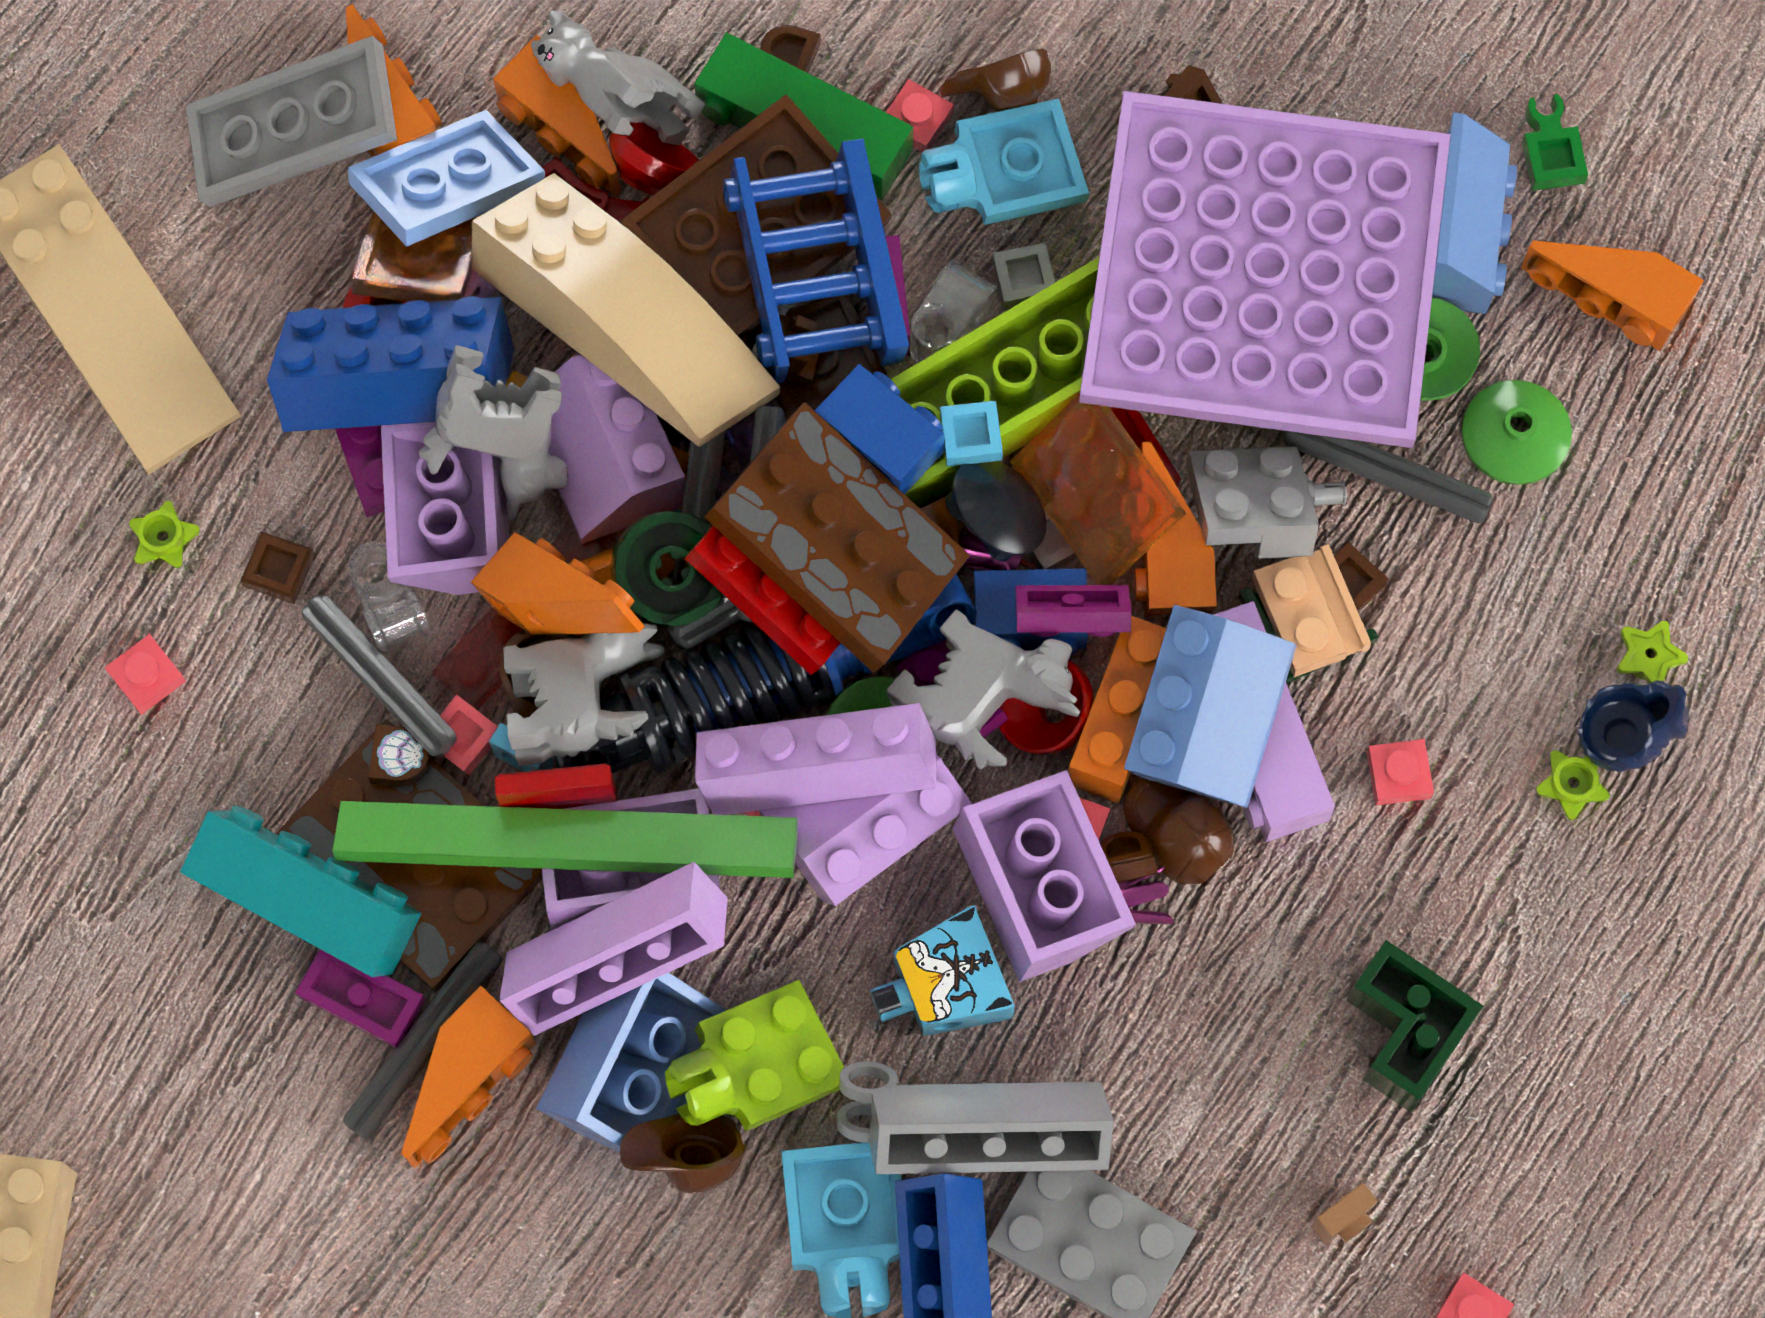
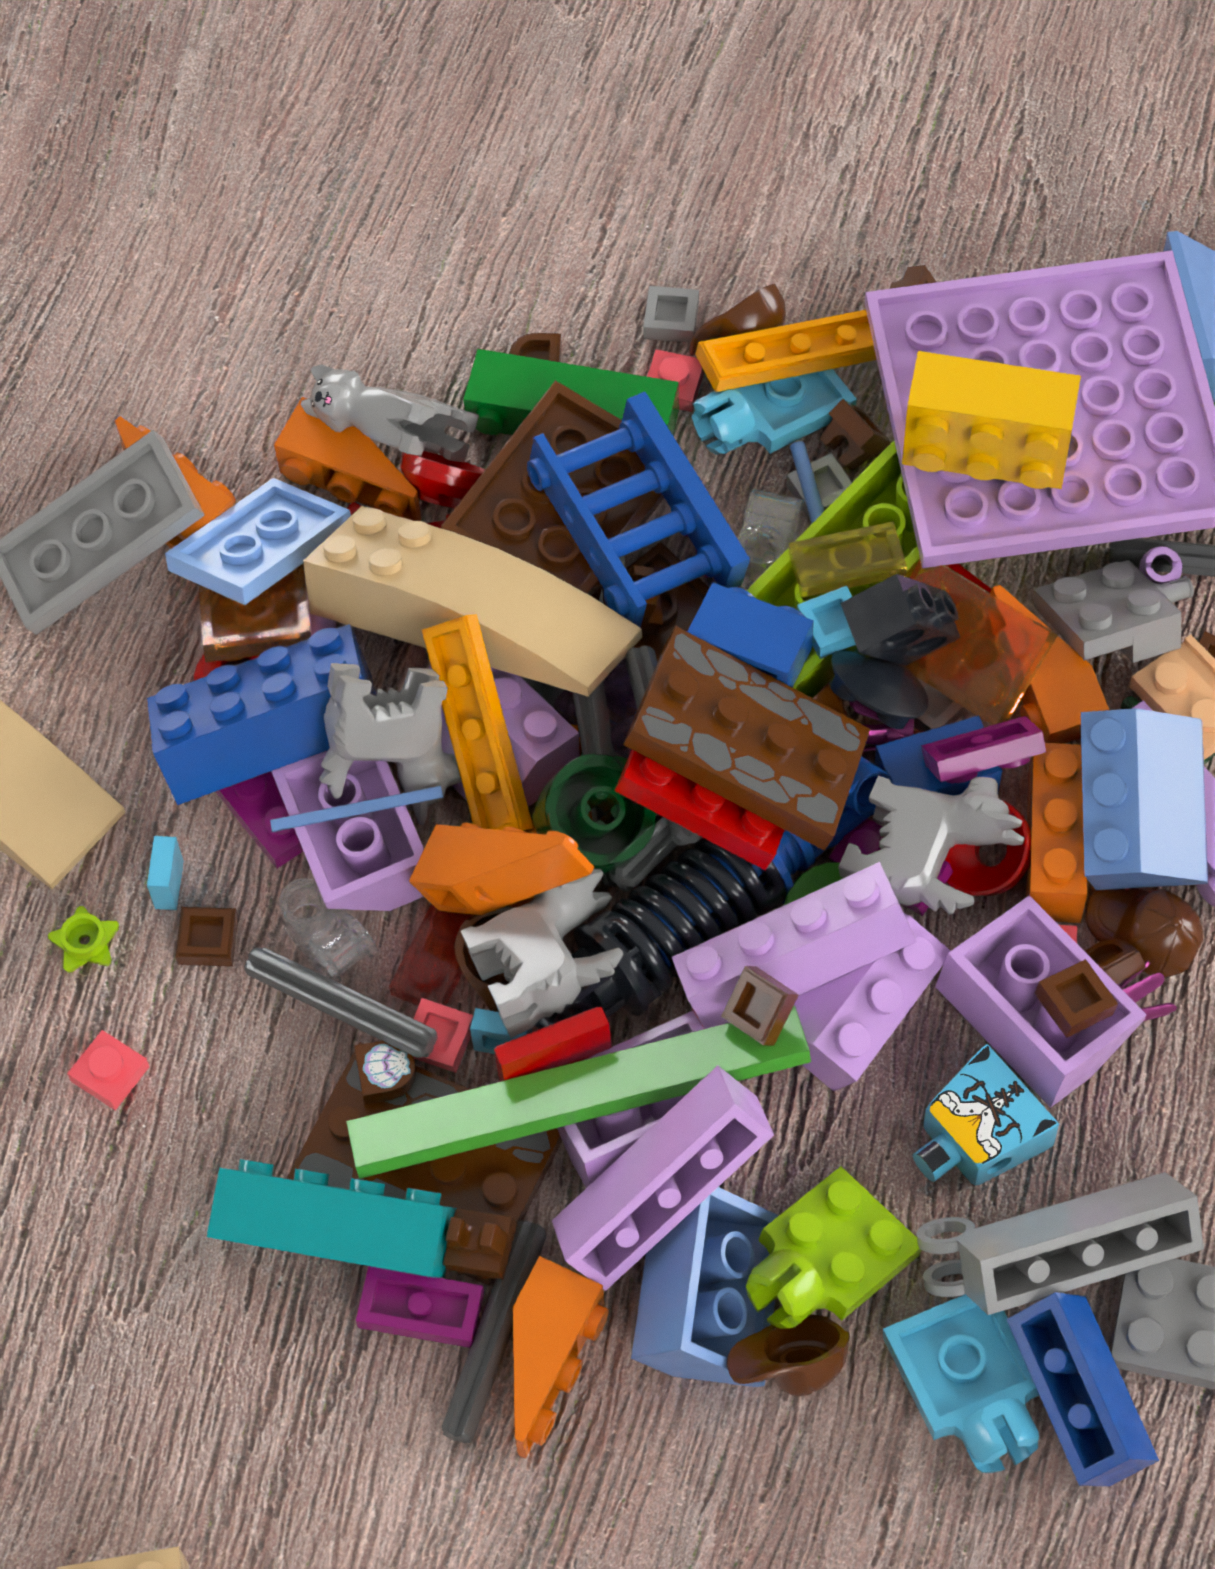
camera: 15 degrees left, 10 degrees down
none -> medium azure tile [147,836,184,910]
none -> medium blue piece [270,786,443,832]
none -> light orange tile [422,614,533,831]
none -> reddish brown tile [443,1208,517,1280]
none -> light grey tile [643,286,699,343]
none -> light orange tile [695,310,877,392]
none -> tile [721,966,799,1046]
none -> clear yellow tile [788,522,907,598]
none -> medium blue piece [790,441,824,523]
none -> reddish brown tile [820,399,892,471]
none -> black brick [840,574,961,666]
none -> yellow brick [902,351,1081,489]
none -> reddish brown tile [1034,959,1118,1038]
none -> lavender pin [1139,546,1182,584]

